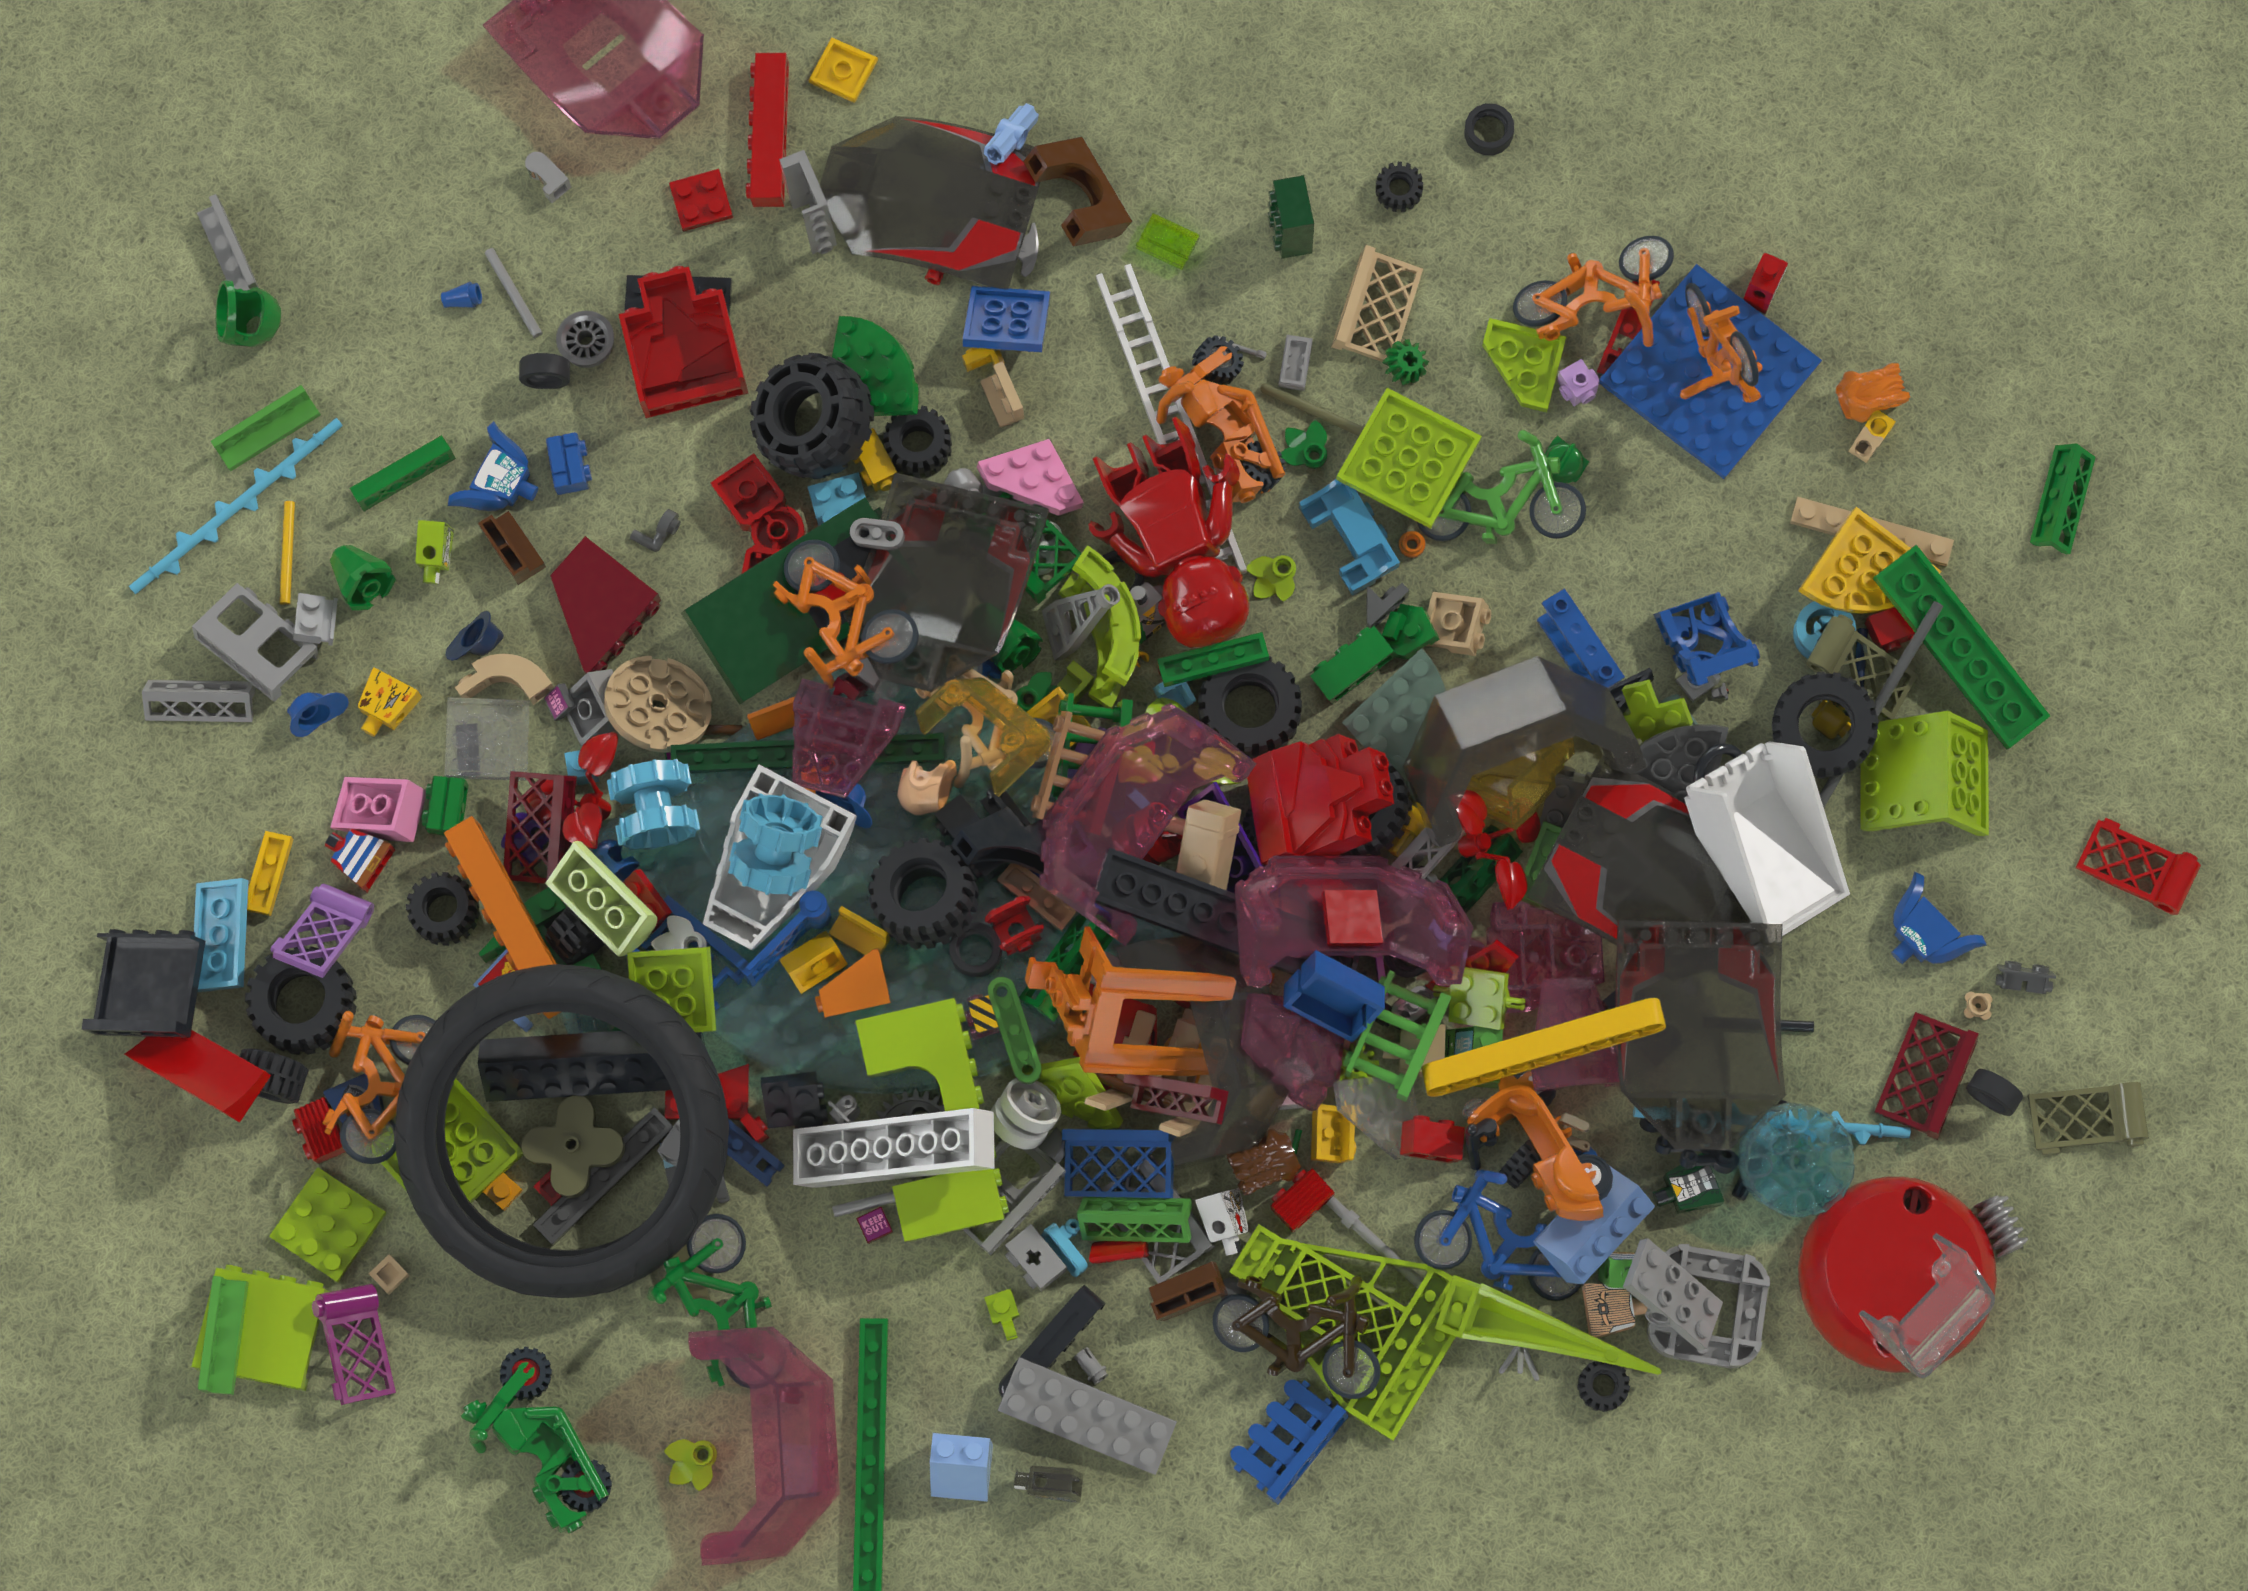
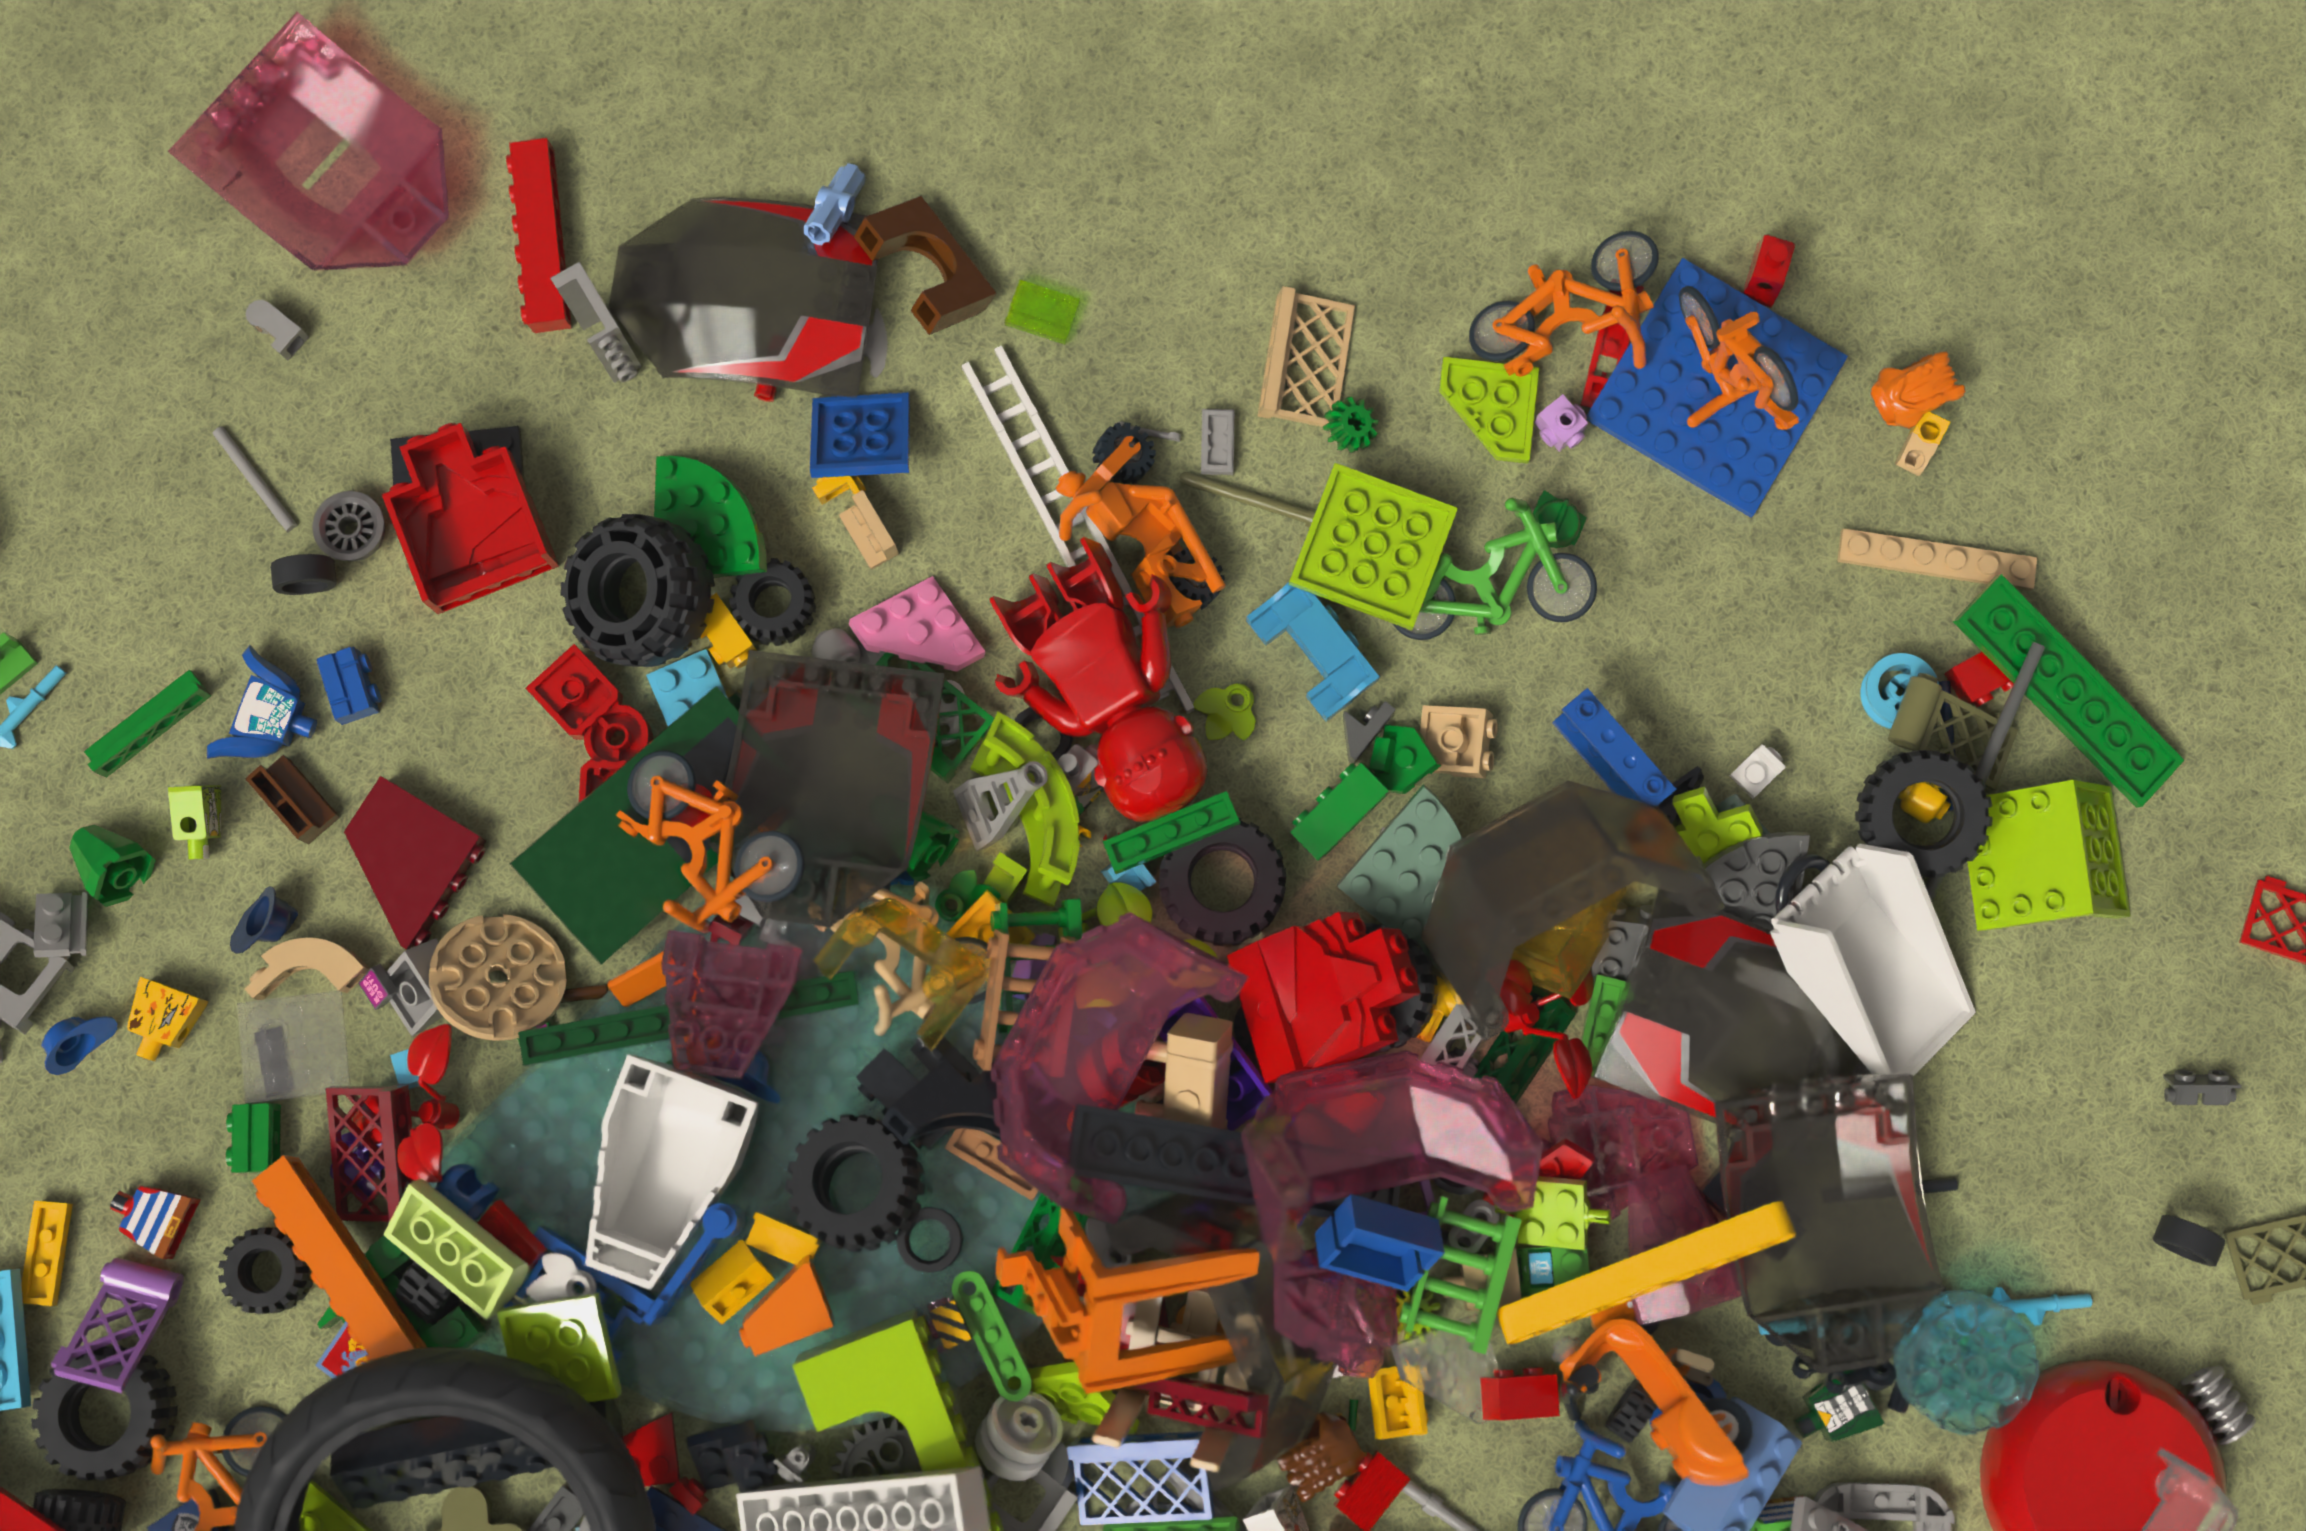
camera: 10 degrees left, 5 degrees up
yellow bar [279,501,295,605] -> none
bright pink slope [330,777,426,842] -> none
blue cone [441,282,482,308] -> none
medium azure piece [607,759,700,850] -> none
dark grey plate [630,509,681,552] -> none
red plate [669,169,733,232] -> none
medium azure piece [728,793,823,896] -> none
yellow tile [808,37,878,103] -> none
light grey plate [850,518,905,550] -> none
light nougat helmet [897,760,957,815] -> none
red piece [985,896,1044,956] -> none
dark green brick [1267,175,1314,259] -> none
green plate [1281,420,1327,469] -> none
red tile [1321,890,1383,946] -> none
black tyre [1376,162,1423,212] -> none
orange plate [1398,531,1425,558] -> none
black tyre [1464,103,1514,155] -> none
blue fence [1653,592,1760,686] -> none
light grey piece [1711,683,1729,700] -> none
yellow plate [1798,507,1942,614] -> none
dark red fence [1874,1012,1979,1140] -> none
blue torso [1891,871,1987,964] -> none
tan plate [1964,992,1992,1020] -> none
green fence [2030,443,2096,554] -> none

